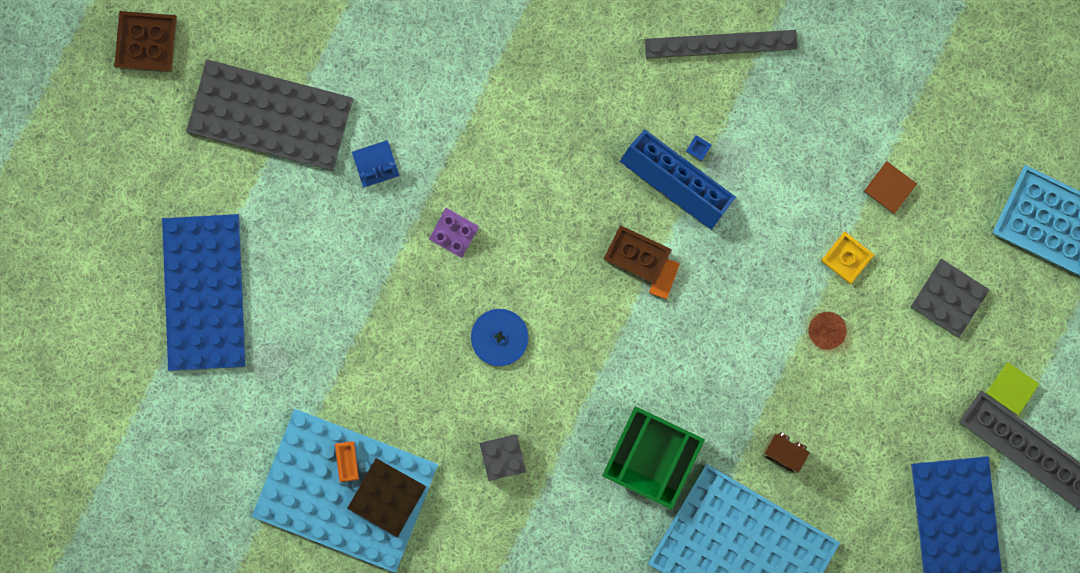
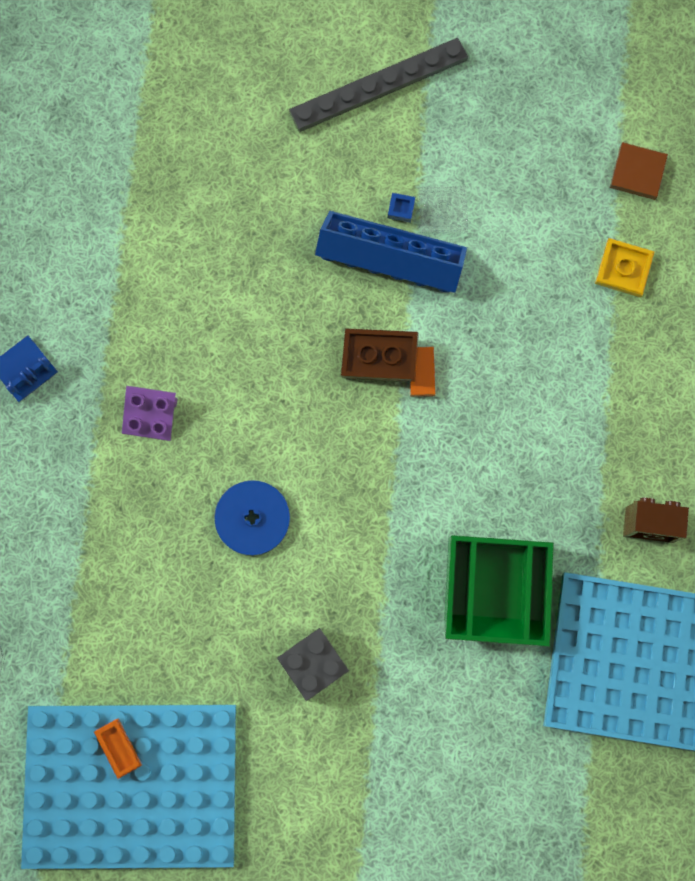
camera: 25 degrees left, 5 degrees down
dark brown plate [347,458,427,537] -> none
clear red tile [808,312,847,350] -> none

